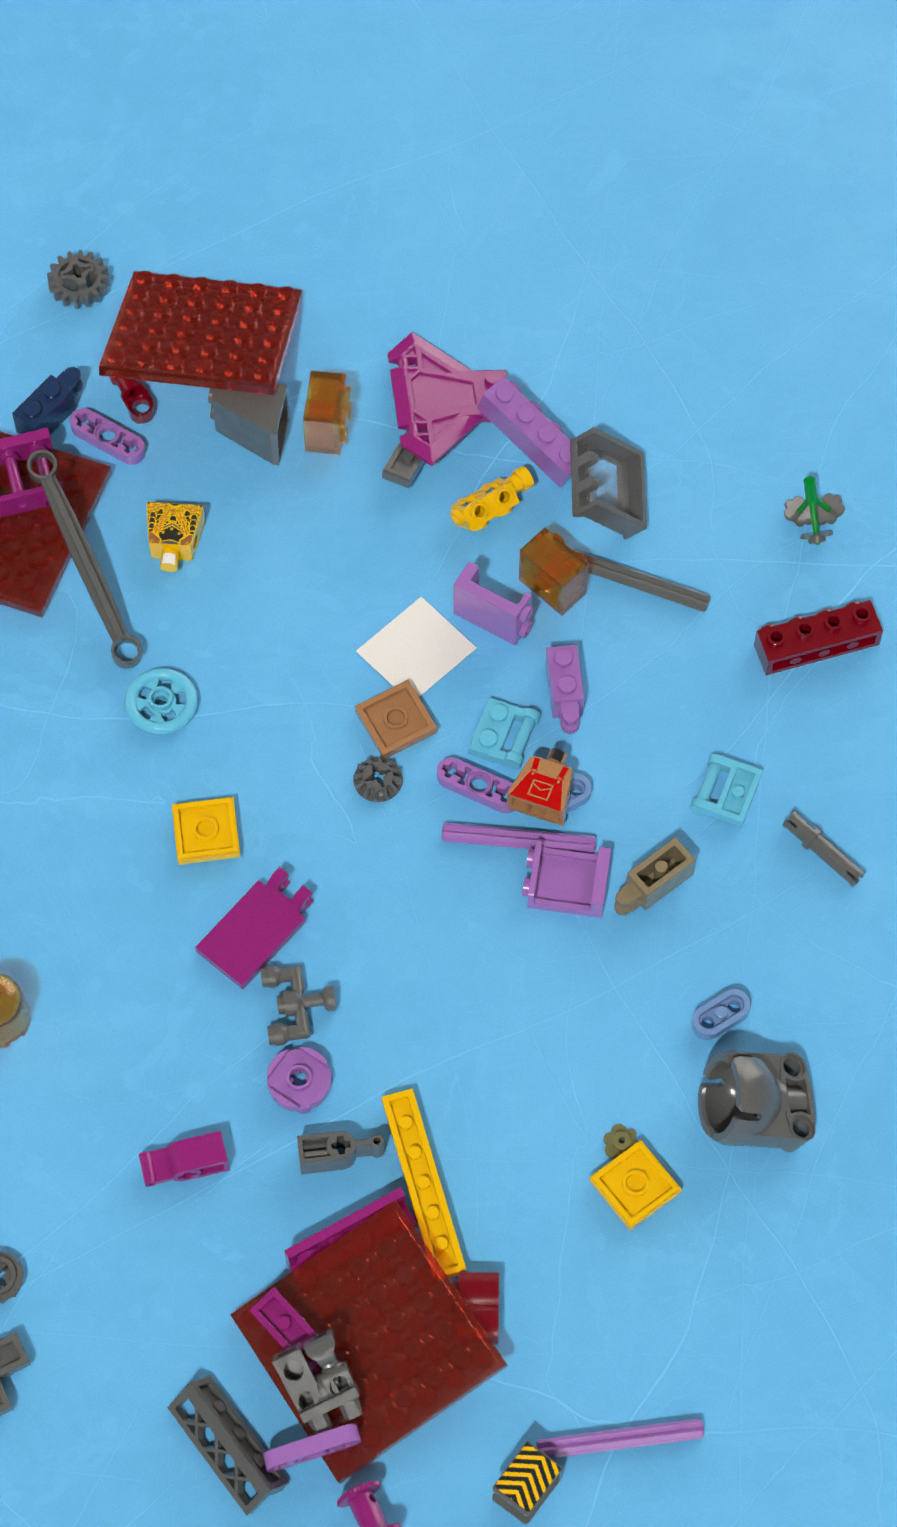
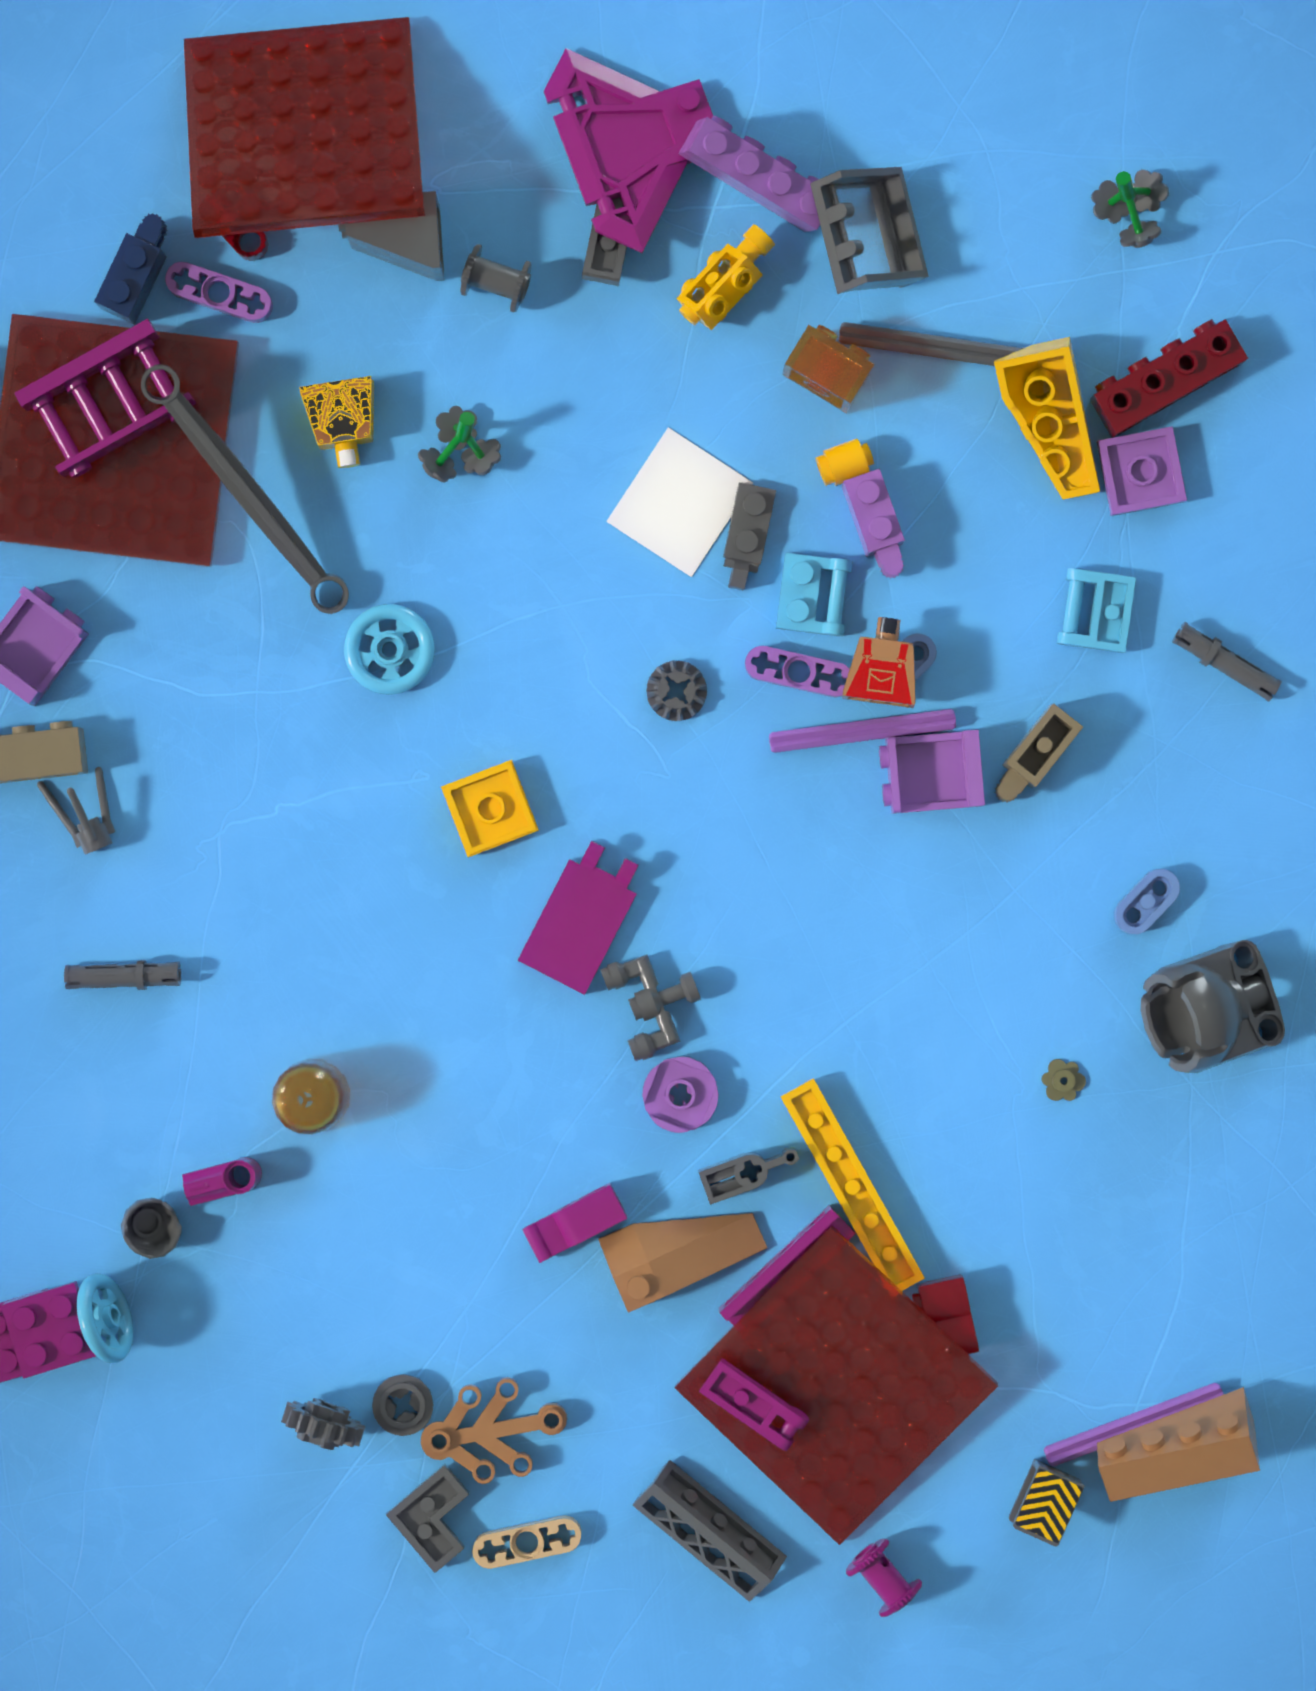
camera: 15 degrees left, 25 degrees up
dark grey gear [47,250,110,309] -> none
medium lavender beam [262,1424,361,1472] -> none
dark grey hips [272,1329,362,1434] -> none
clear orange brick [303,371,352,455] -> none
medium nougat tile [355,680,438,759] -> none
medium lavender panel [453,562,534,646] -> none
yellow plate [589,1140,682,1231] -> none
none -> dark grey plant [418,406,501,483]
none -> medium nougat plant [421,1377,567,1484]
none -> dark grey hose [460,244,532,312]
none -> tan beam [472,1515,582,1569]
none -> medium nougat wedge [598,1213,767,1313]
none -> dark grey hinge [723,482,776,590]
none -> yellow brick [815,438,874,486]
none -> yellow wedge [994,337,1100,500]
none -> medium lavender plate [1096,426,1187,516]
none -> medium nougat wedge [1097,1387,1260,1502]

